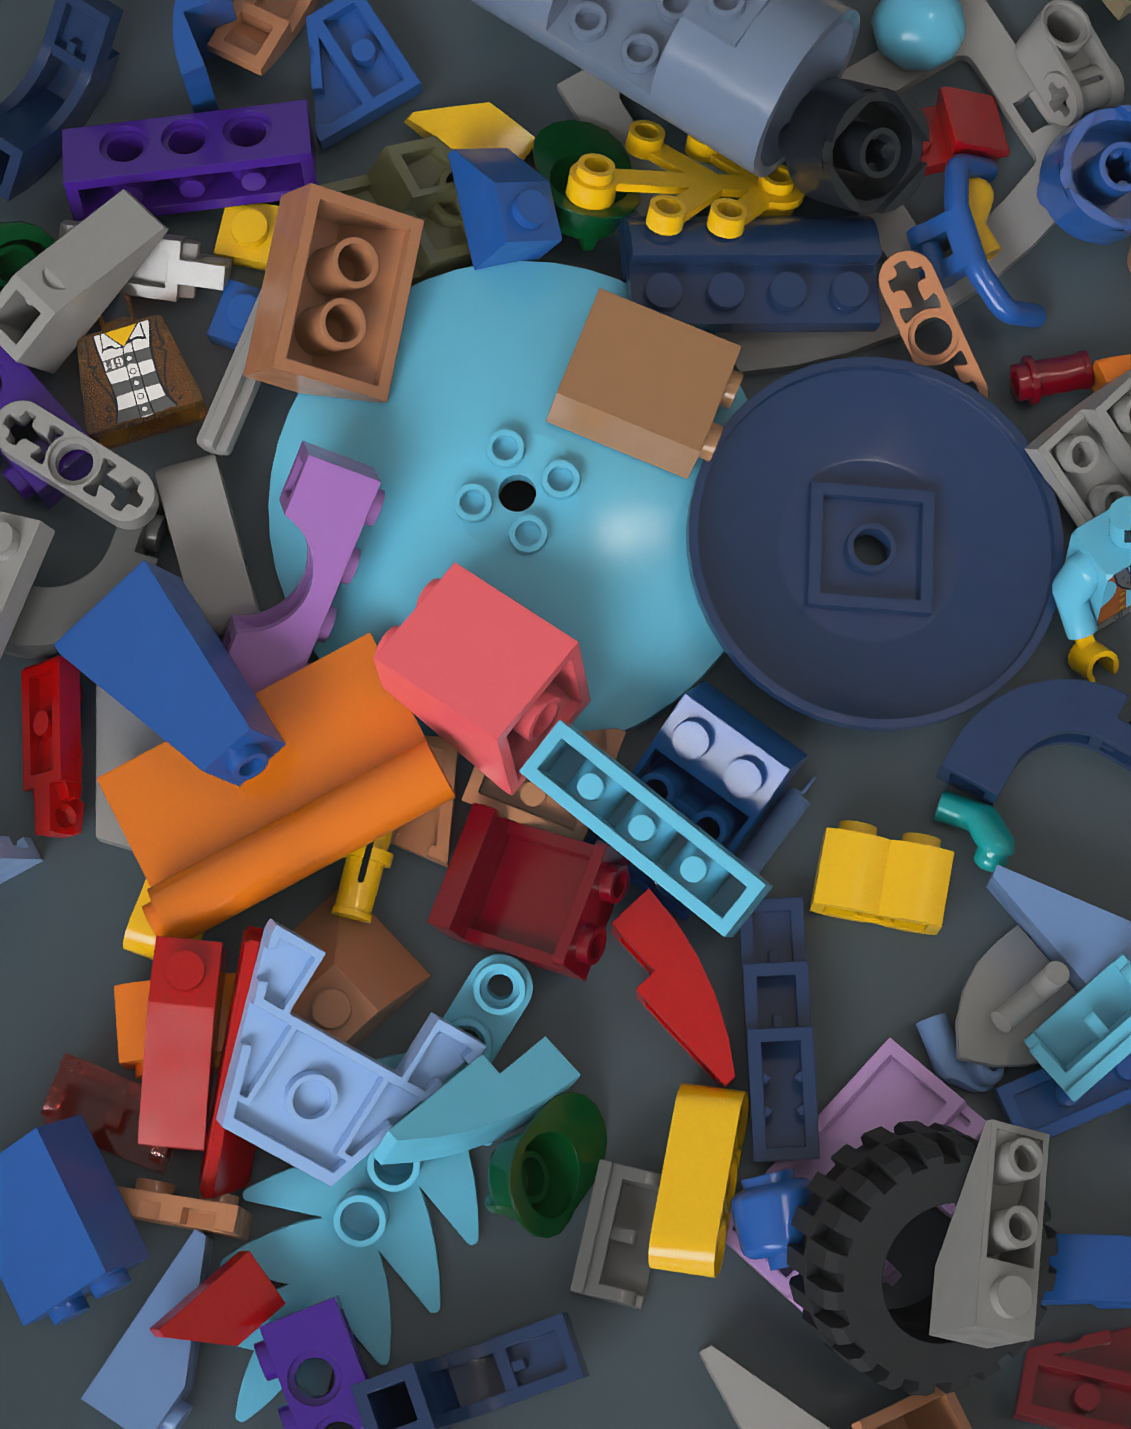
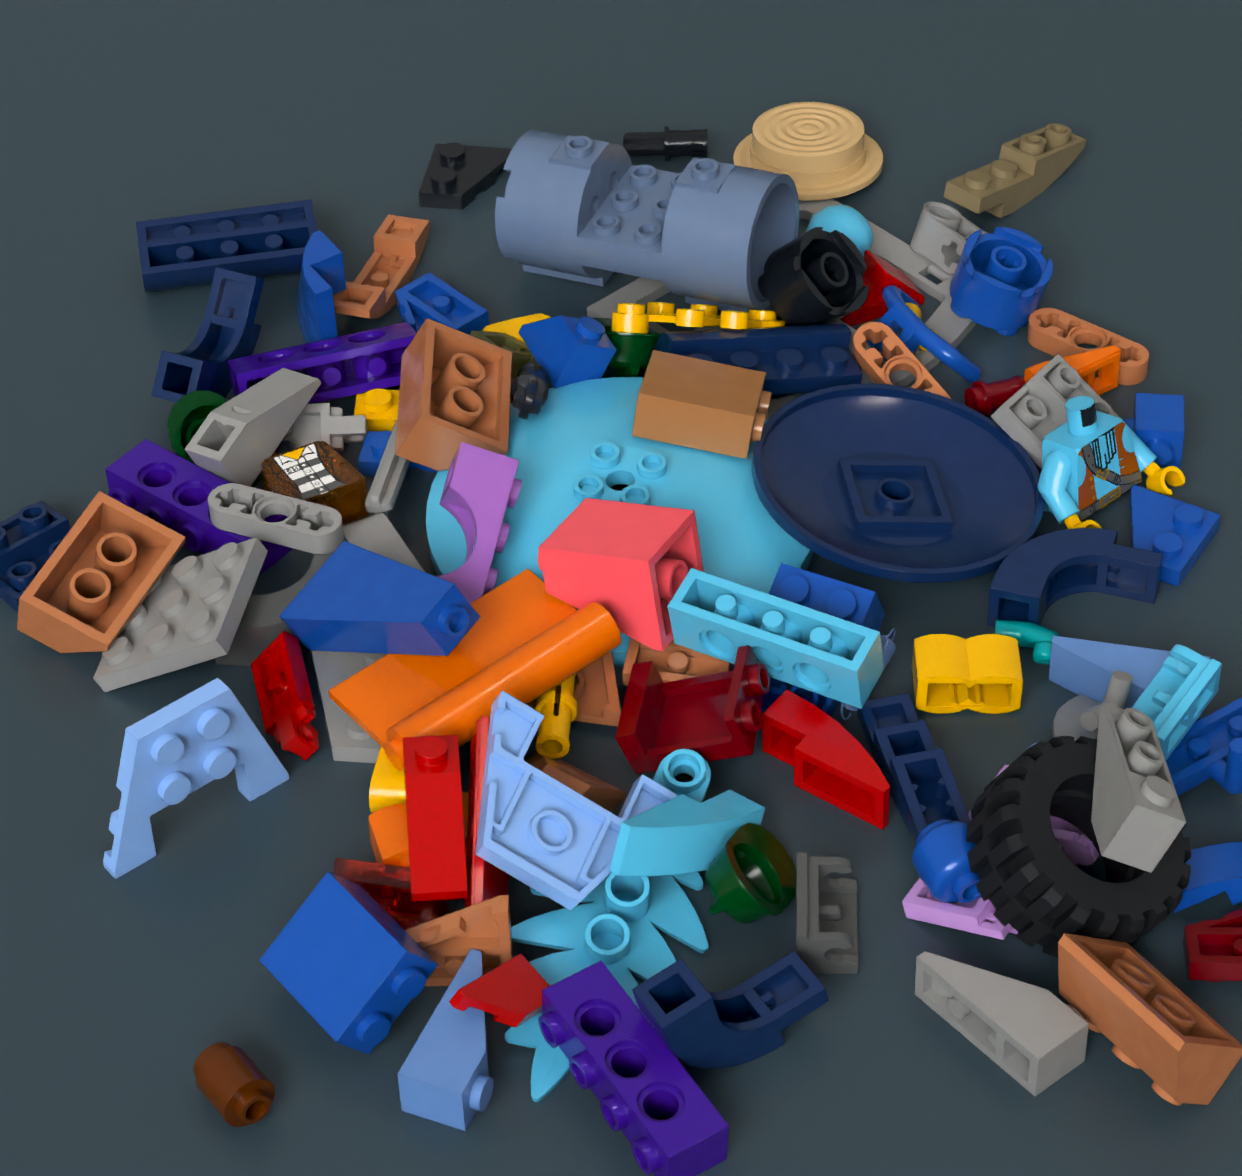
camera: 15 degrees left, 35 degrees down
yellow beam [648,1082,749,1278] -> none
none -> black axle [510,363,549,420]

